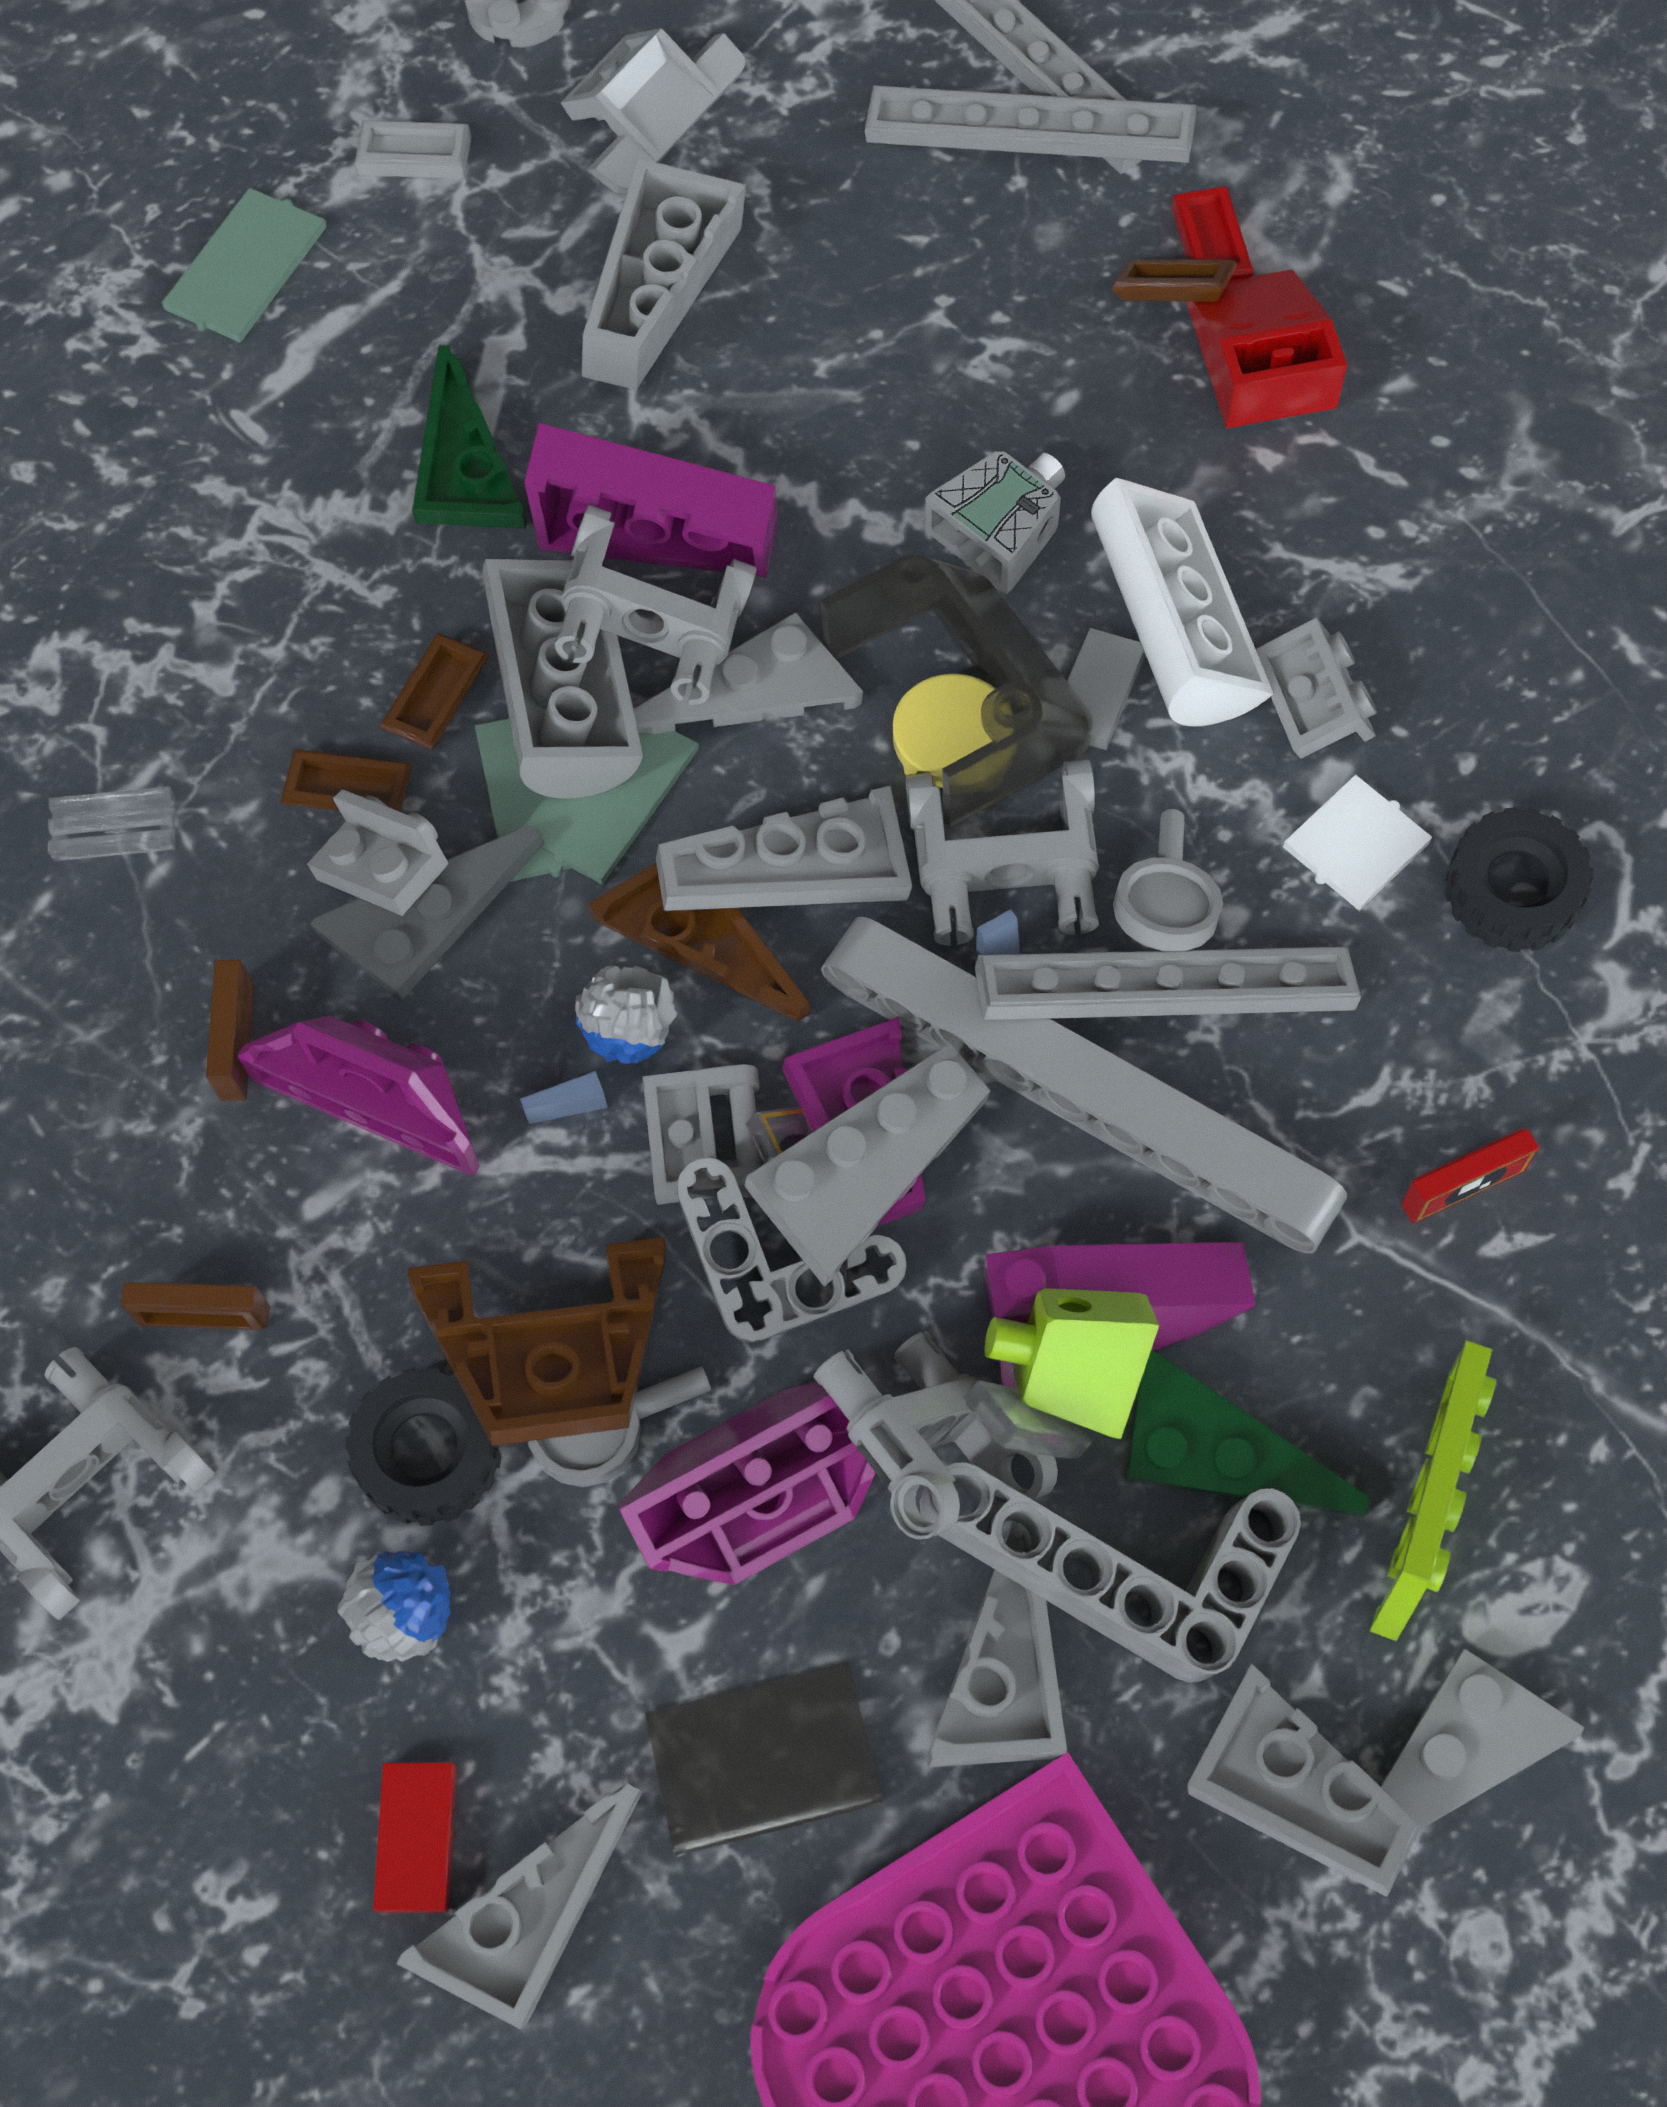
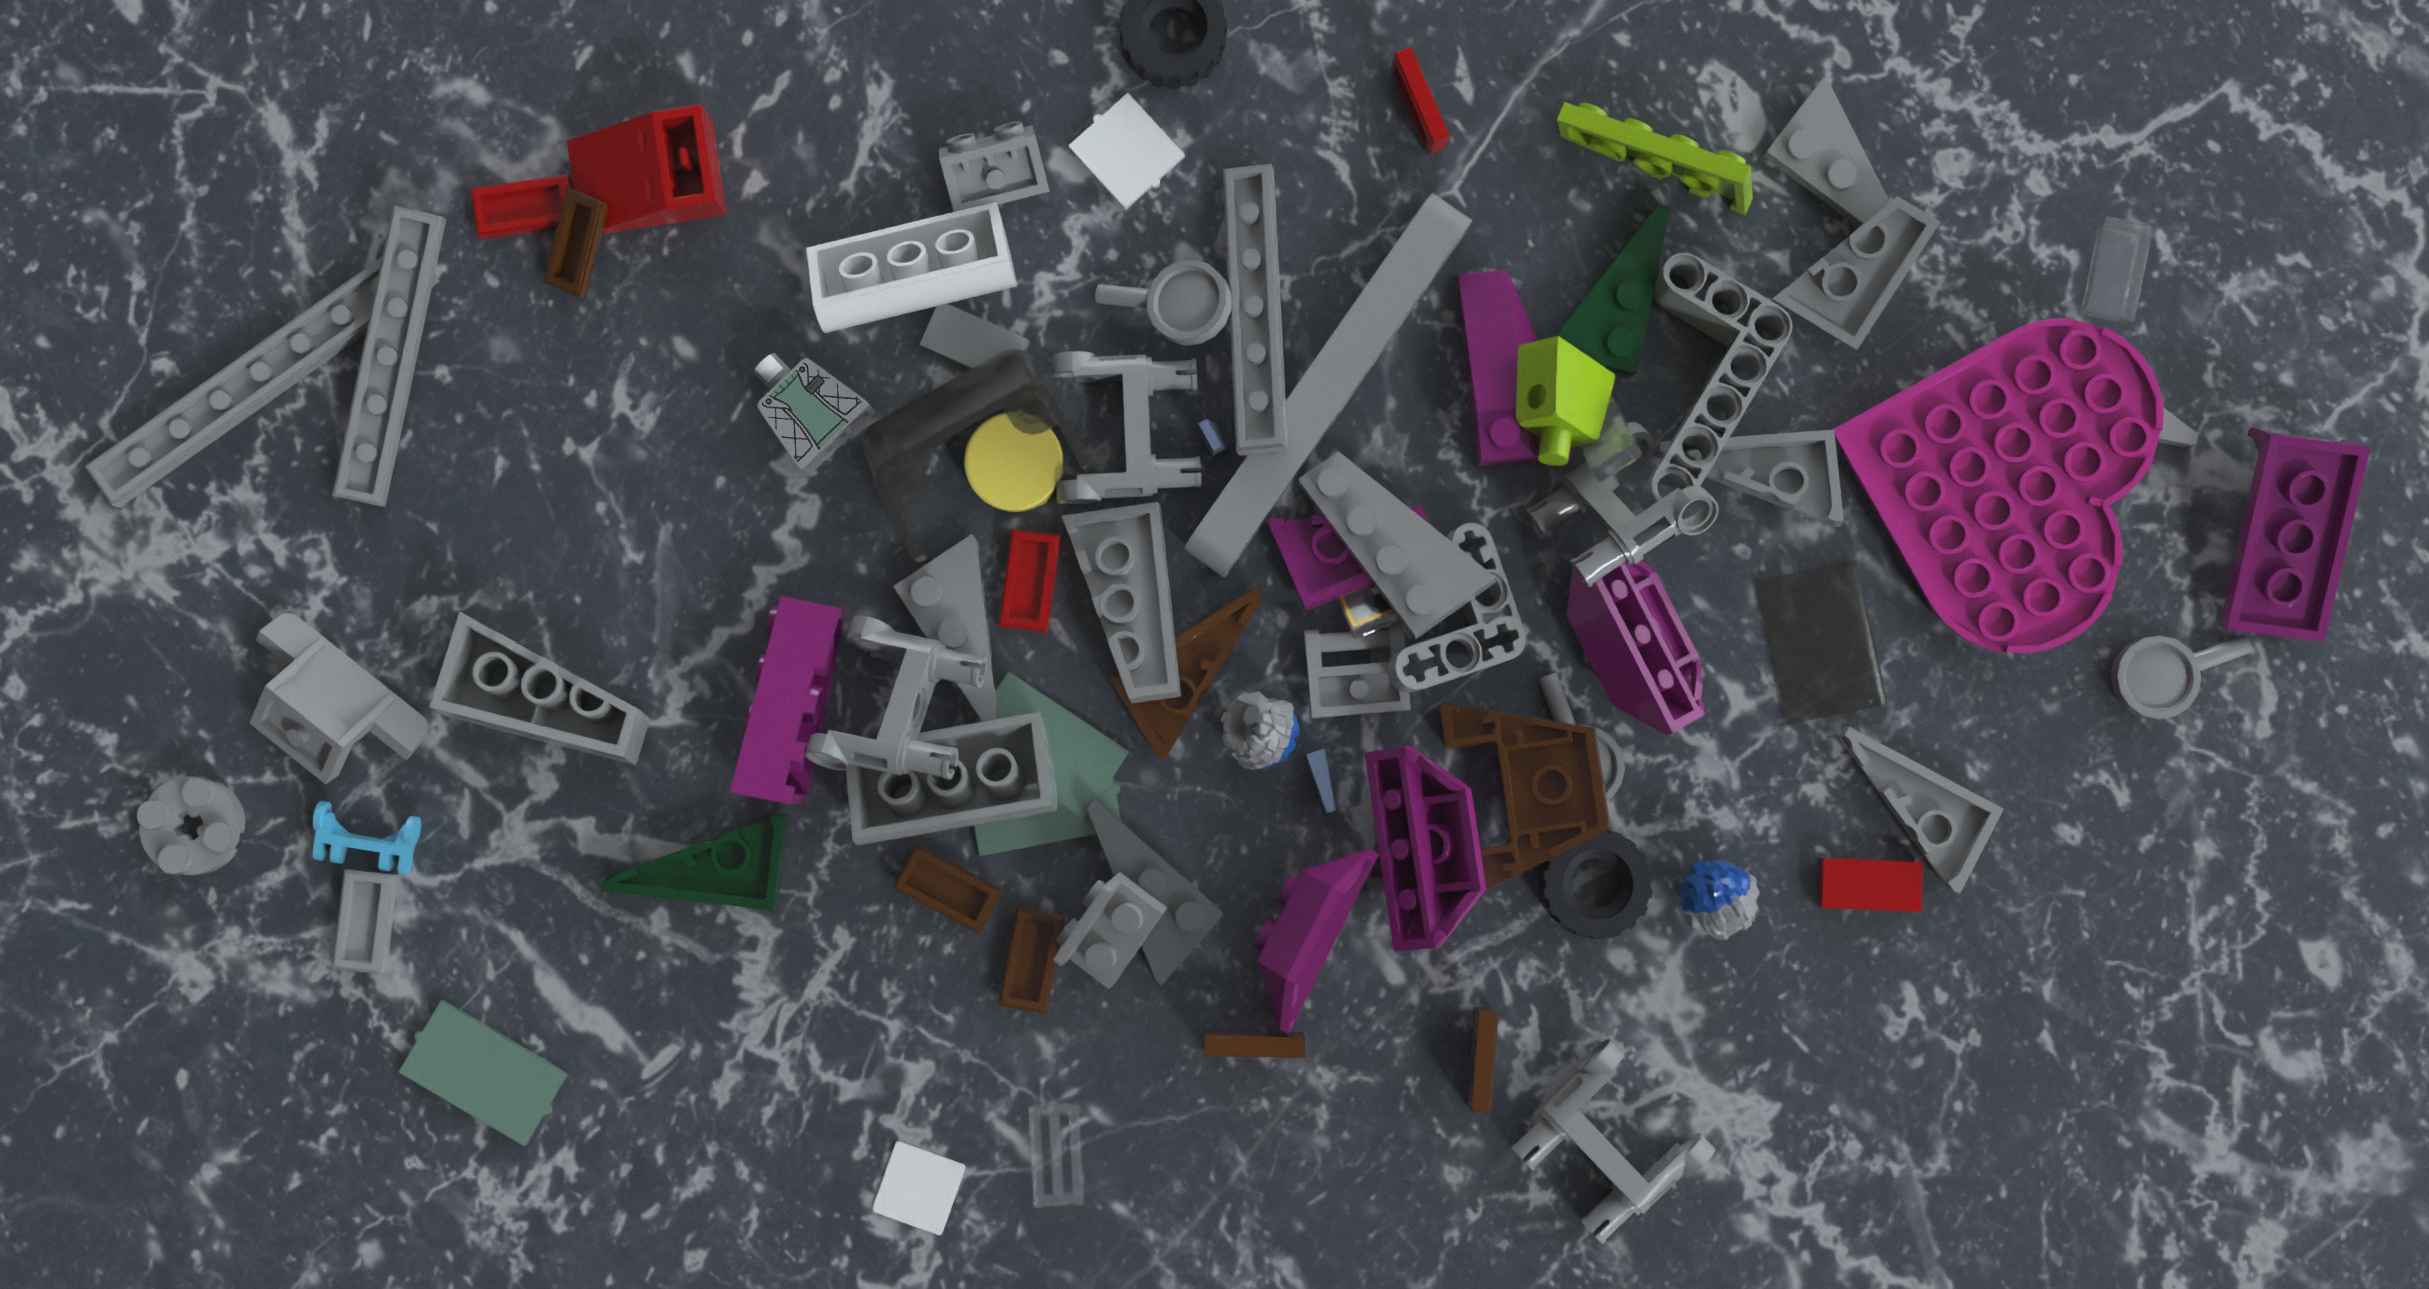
camera: 90 degrees left, 20 degrees up
none -> medium azure piece [313,801,421,875]
none -> white sticker [872,1141,966,1235]
none -> red tile [998,529,1061,633]
none -> magenta wedge [1364,746,1486,952]

